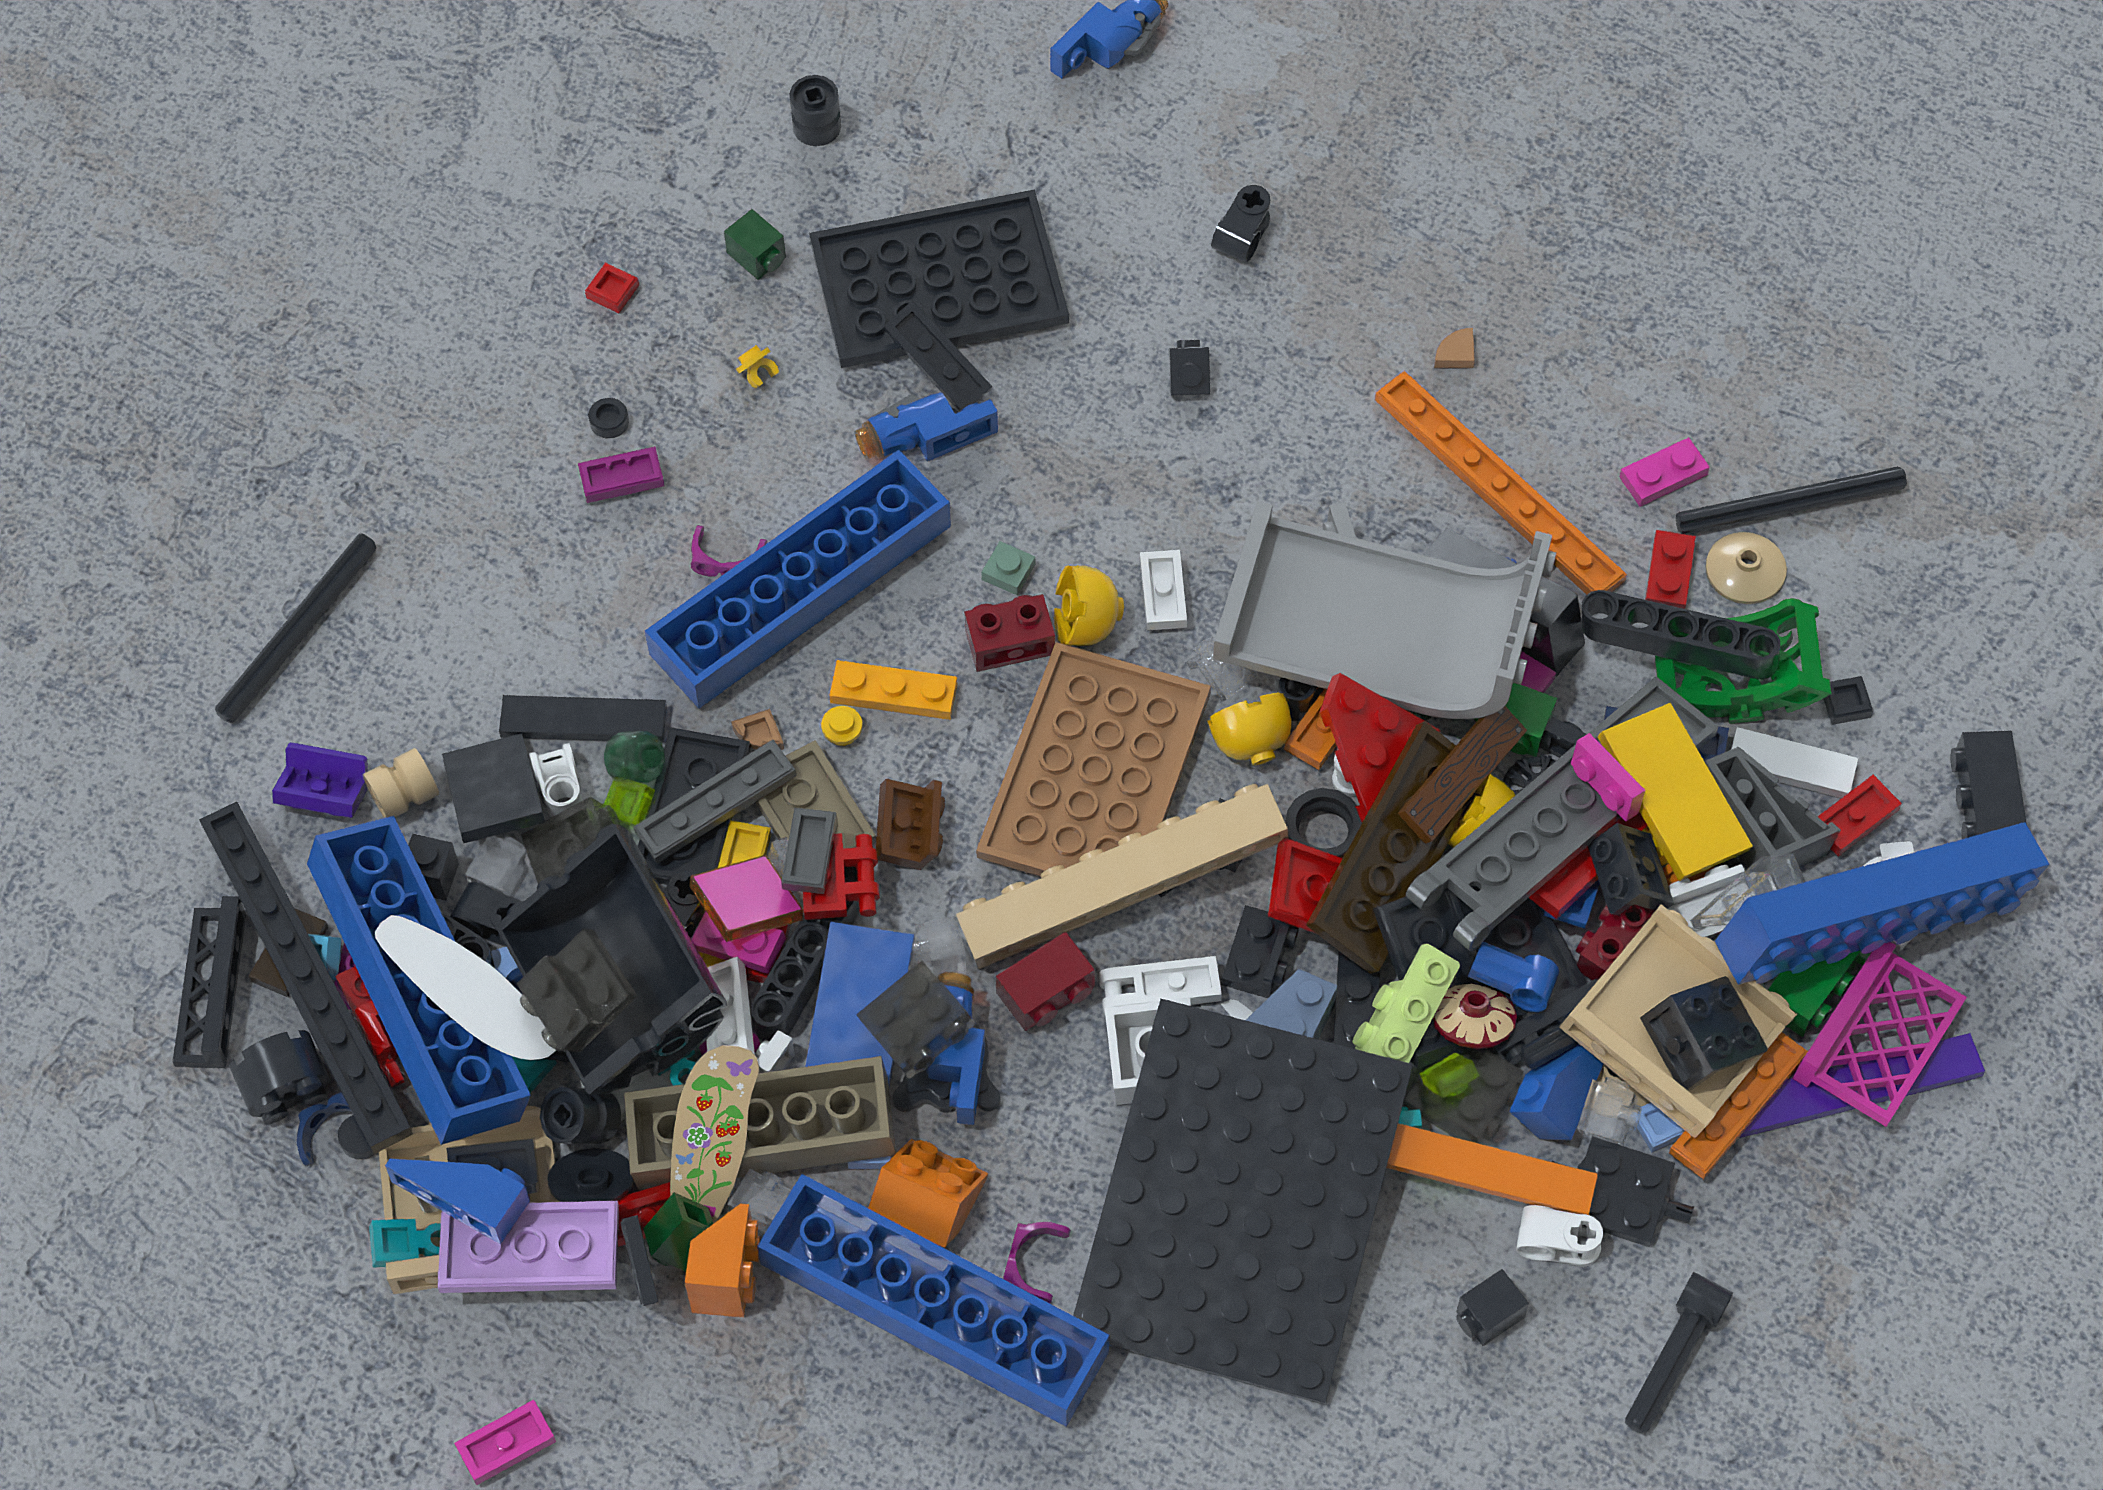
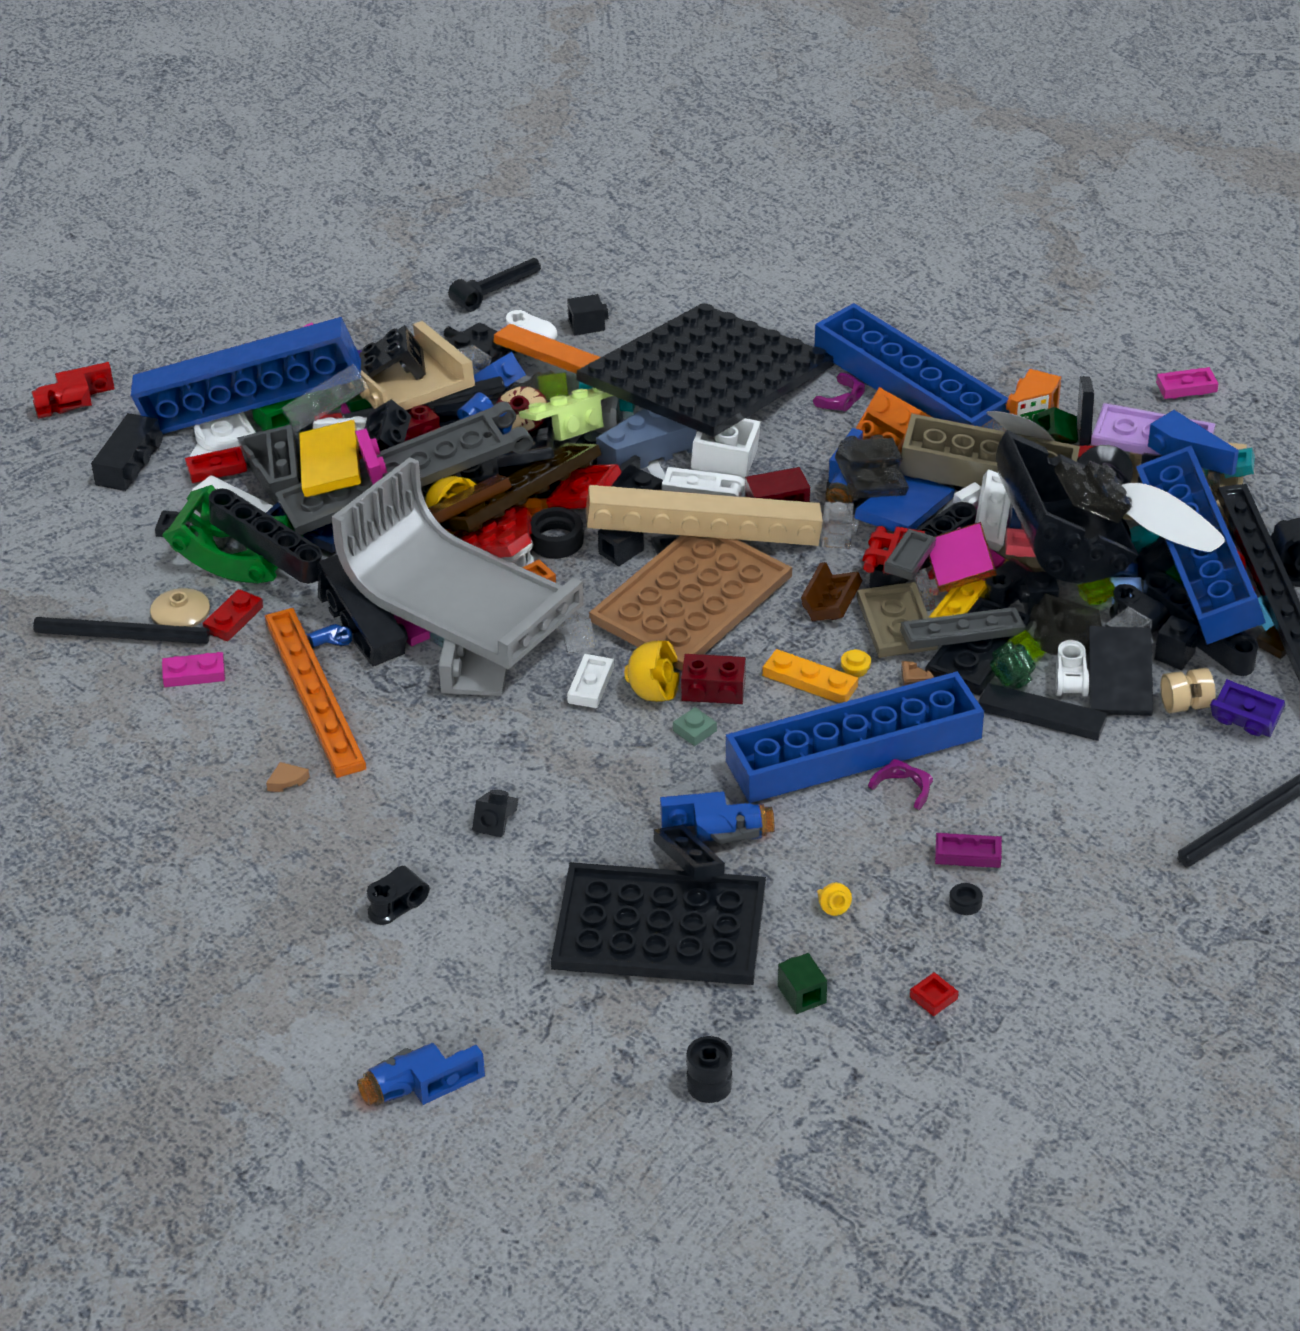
camera: 160 degrees left, 20 degrees down
yellow cylinder [1207,693,1292,766] -> none

